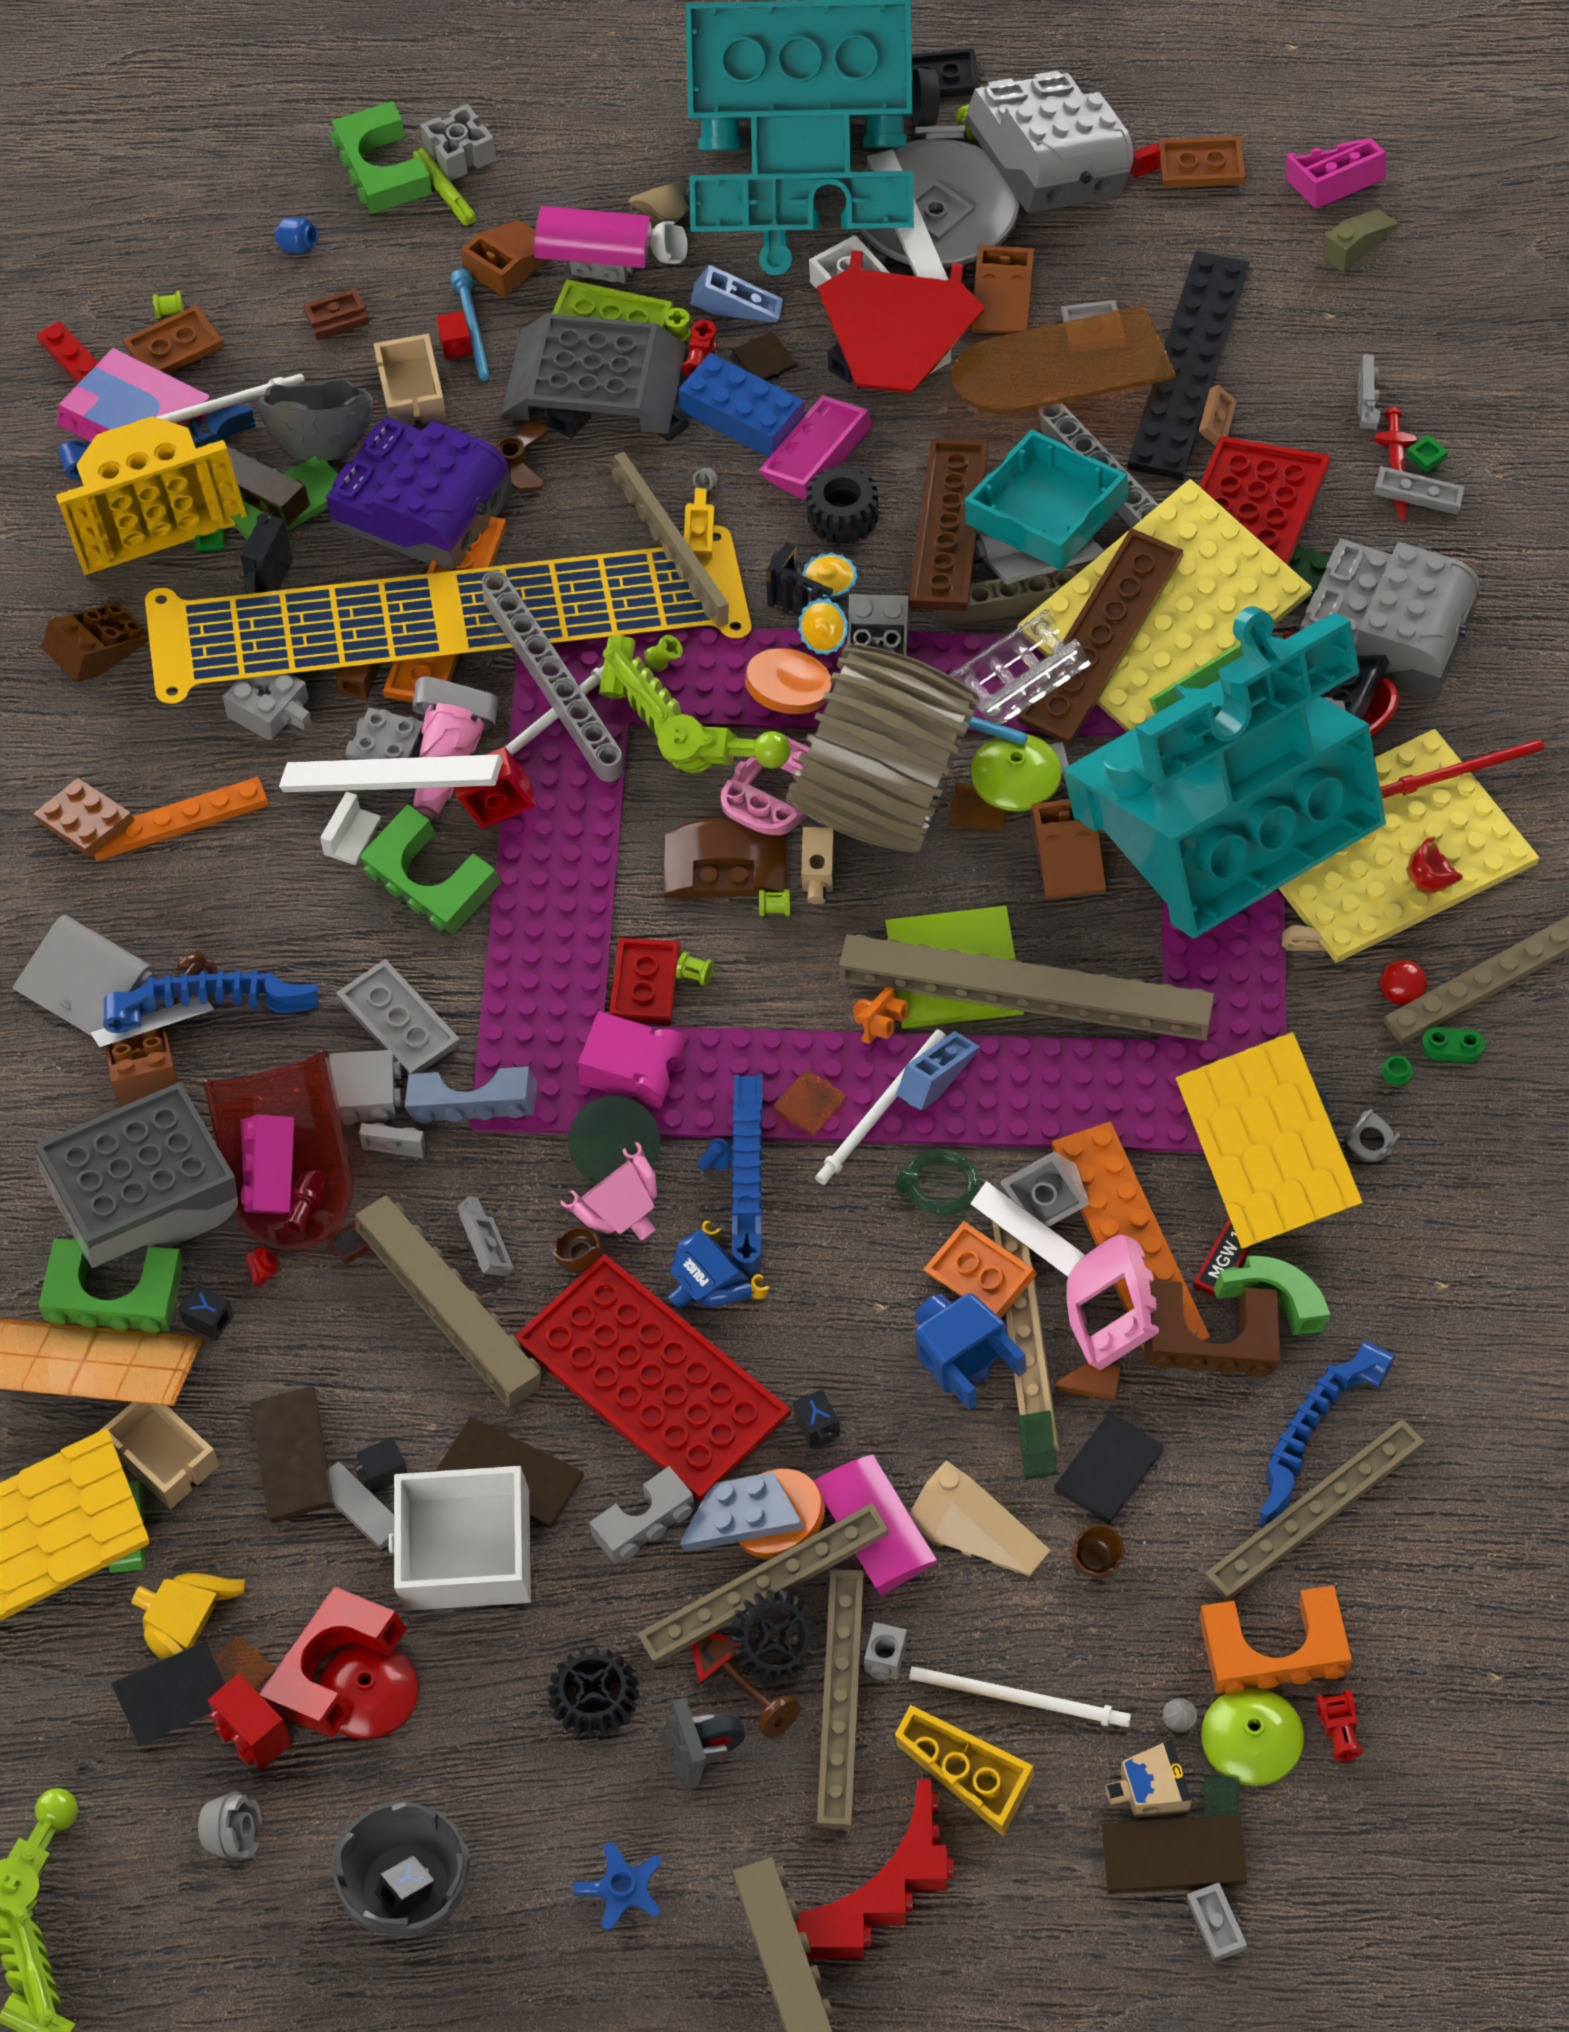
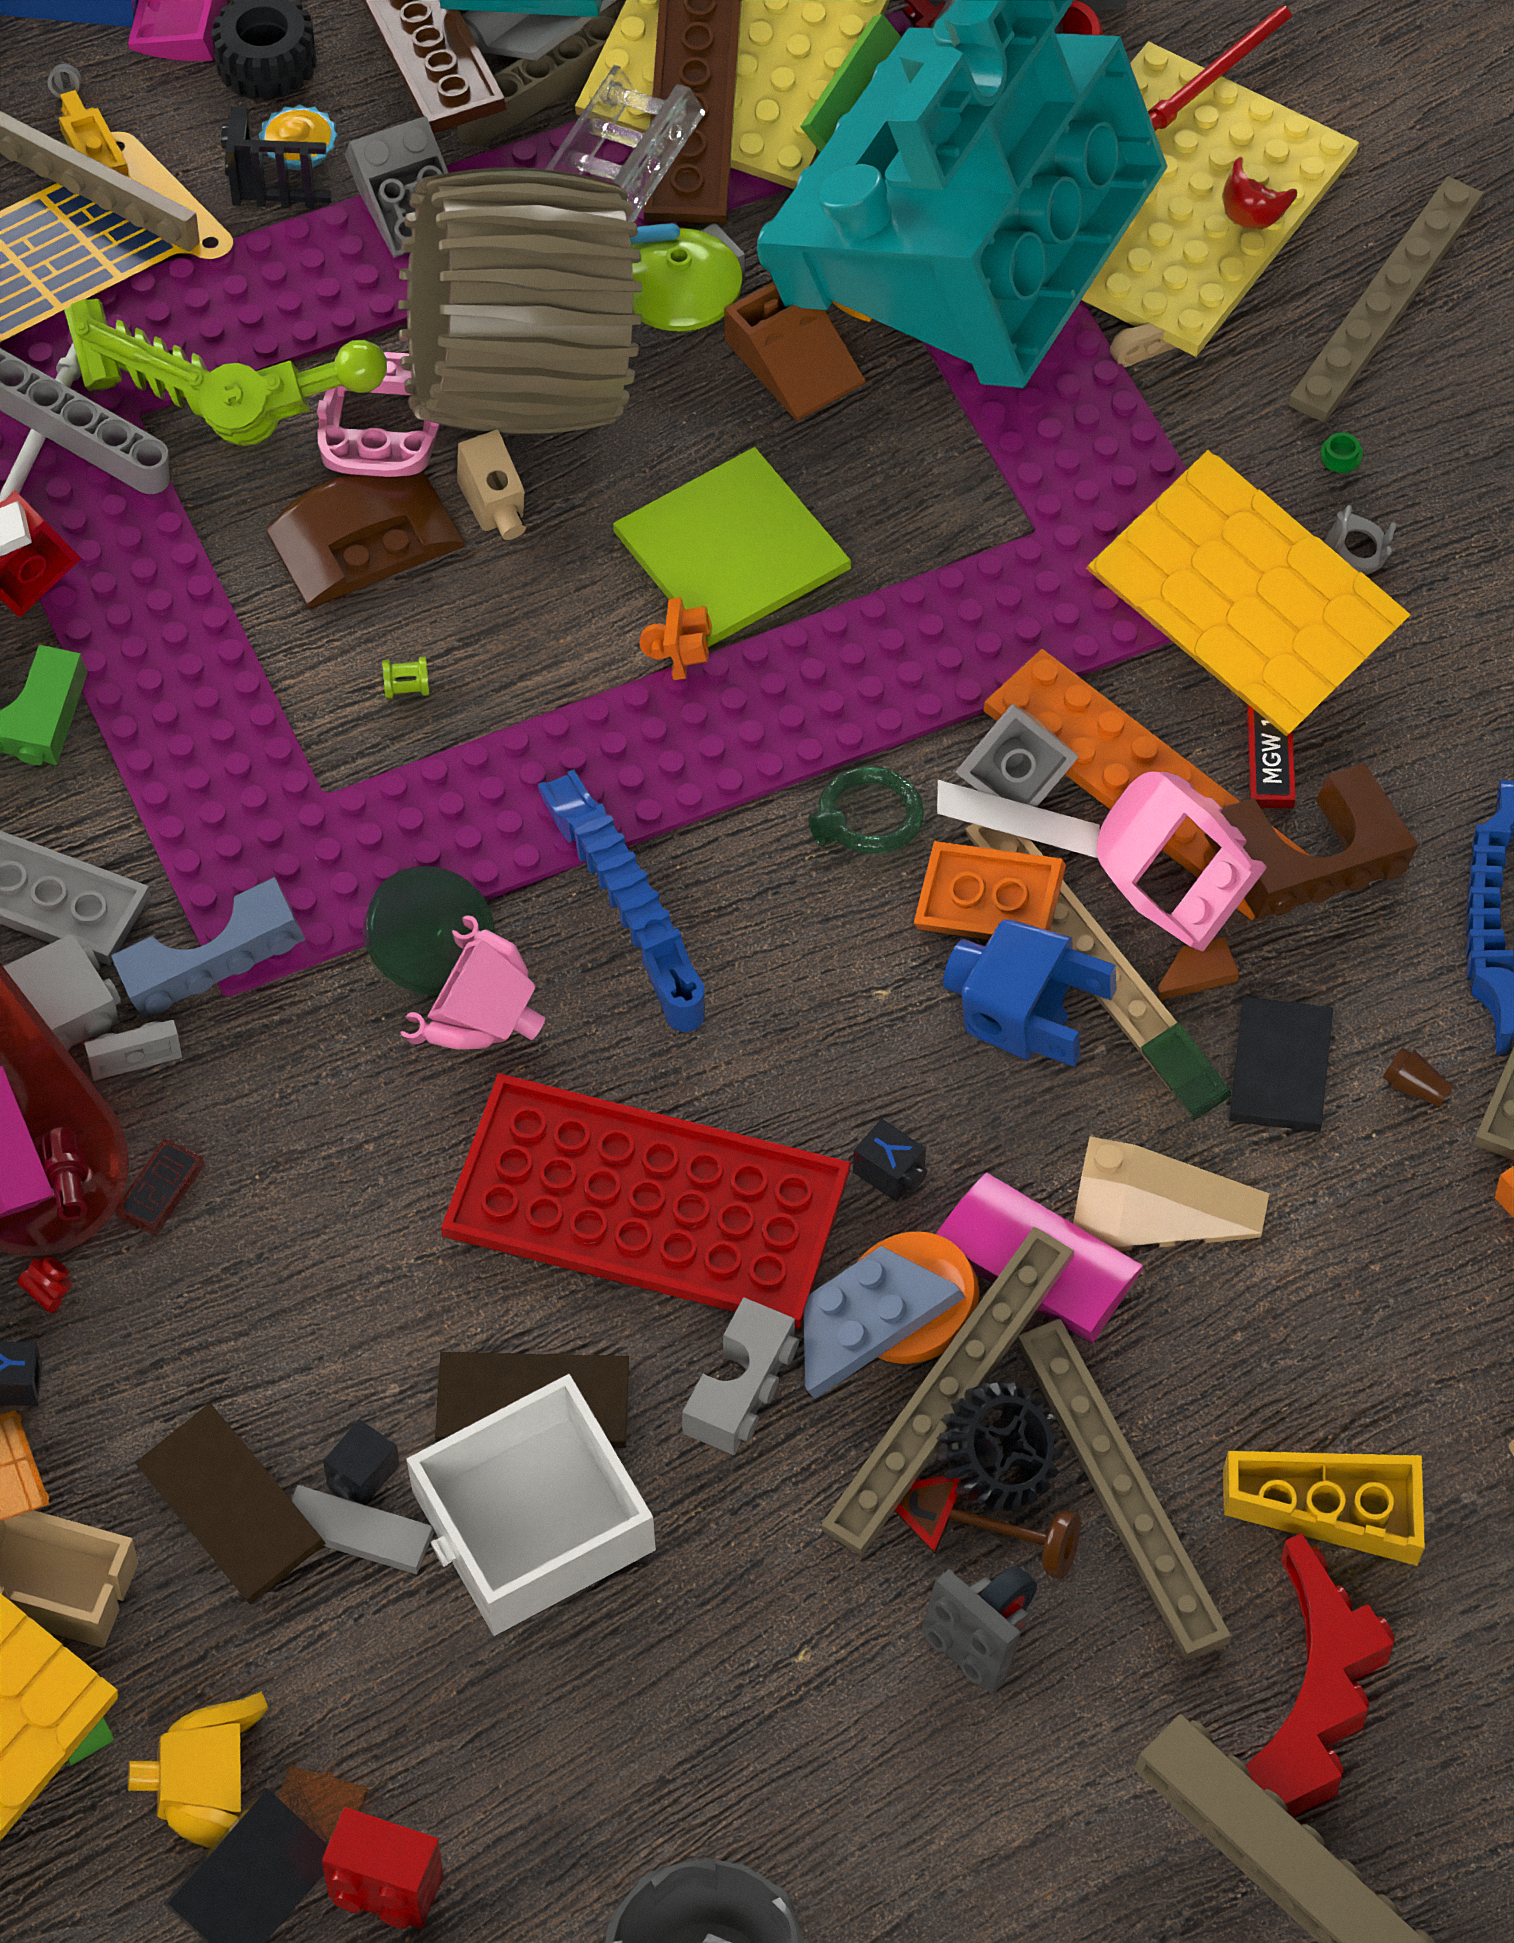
camera: 30 degrees left, 0 degrees up
arch [260,1587,407,1738] -> none
red dish [318,1644,419,1740] -> none
dark tan brick [355,1195,542,1409] -> none
light grey hinge [457,1196,514,1276] -> none
black gear [547,1646,639,1739] -> none
reddish brown hair [552,1226,601,1273] -> none
blue animal [573,1842,661,1930] -> none
dark pink piece [578,1011,687,1108] -> none
red tile [609,938,680,1025] -> none
lime bush [644,635,683,672] -> none
blue torso [667,1220,770,1310] -> none
blue plate [697,1139,733,1171] -> none
orange piece [745,648,832,714] -> none
lime bush [759,889,790,916] -> none
clear orange piece [772,1069,847,1137] -> none
yellow piece [798,598,848,655] -> none
white bar [815,1029,946,1185] -> none
dark tan brick [839,934,1214,1041] -> none
light grey brick [864,1622,907,1680] -> none
medium blue slope [896,1031,980,1111] -> none
white bar [909,1666,1131,1728] -> none
clear orange piece [950,783,1008,832] -> none
reddish brown hair [1071,1524,1125,1579] -> none
bright green arch [1214,1256,1330,1335] -> none
red hair [1378,959,1427,1005] -> none
green plate [1421,1027,1485,1063] -> none
none -> reddish brown cone [1382,1047,1454,1108]

